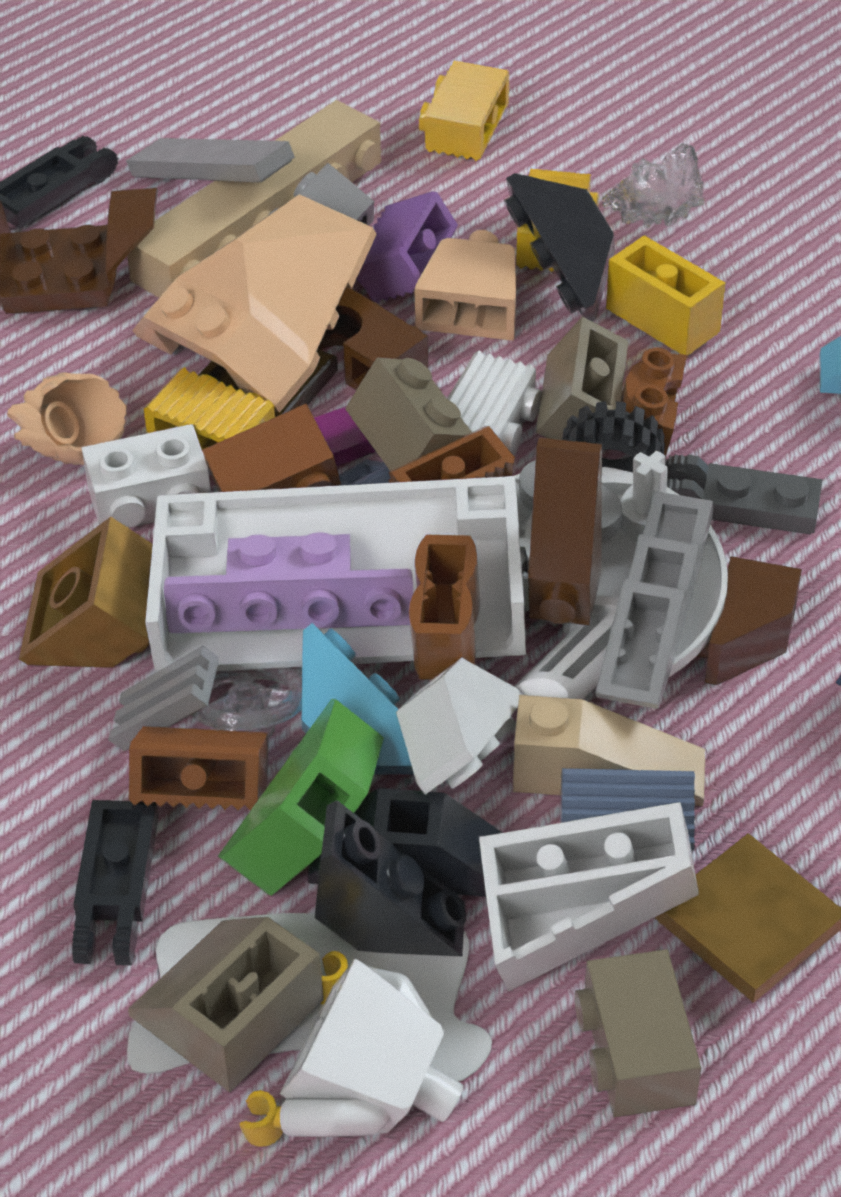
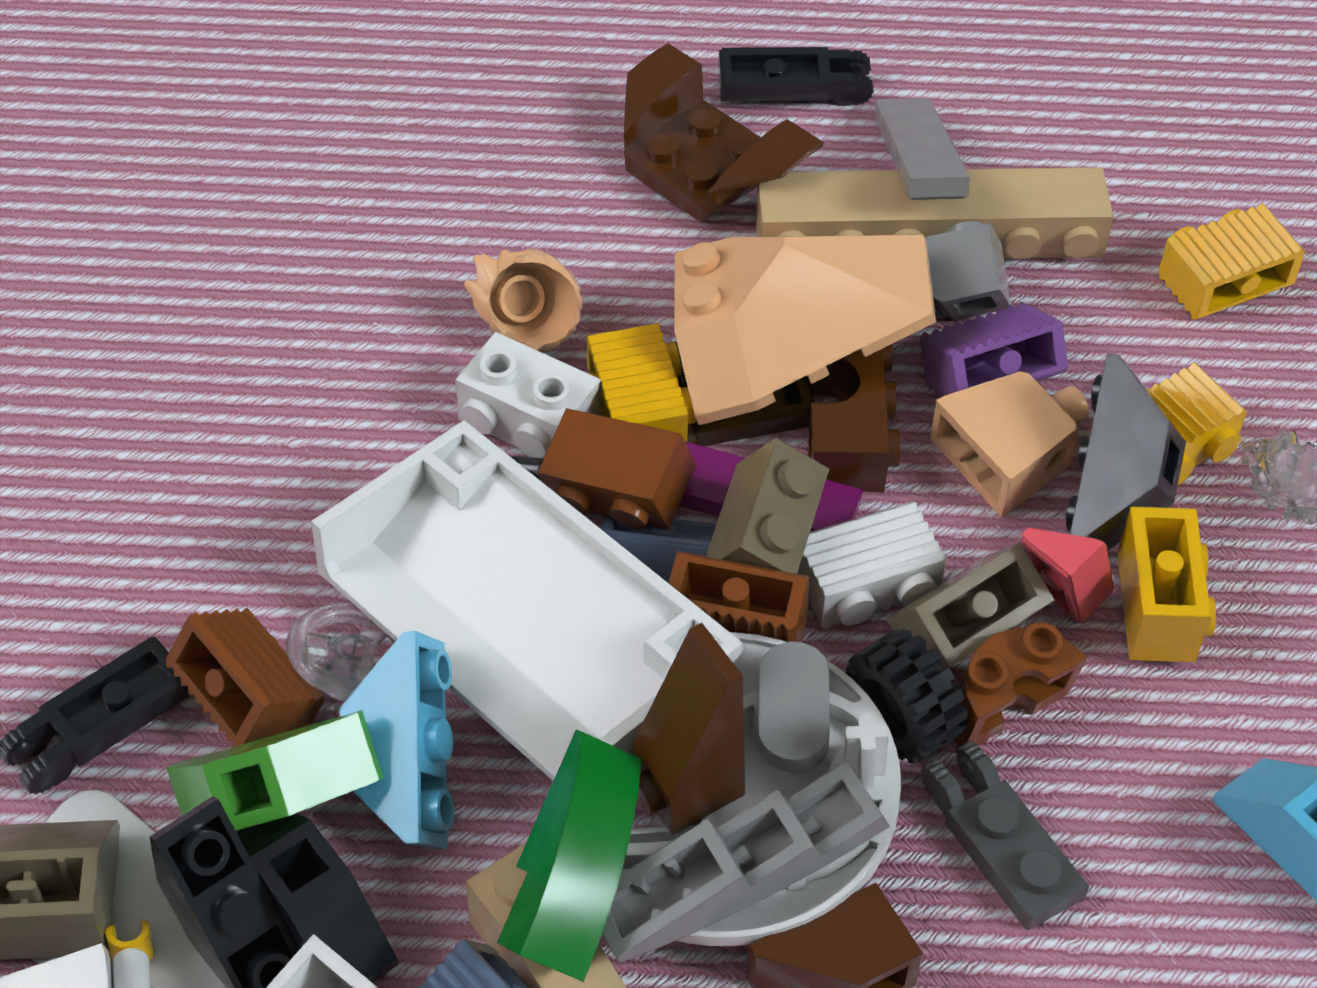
camera: 45 degrees right, 5 degrees up
pearl gold slope [19,516,153,668] -> none
light grey tile [108,646,219,751] -> none
lavender bracket [164,532,413,633] -> none
white slope [396,658,522,795] -> none
dark orange brick [409,534,480,680] -> none
none -> green slope [497,730,642,982]
none -> coral slope [1021,527,1114,624]

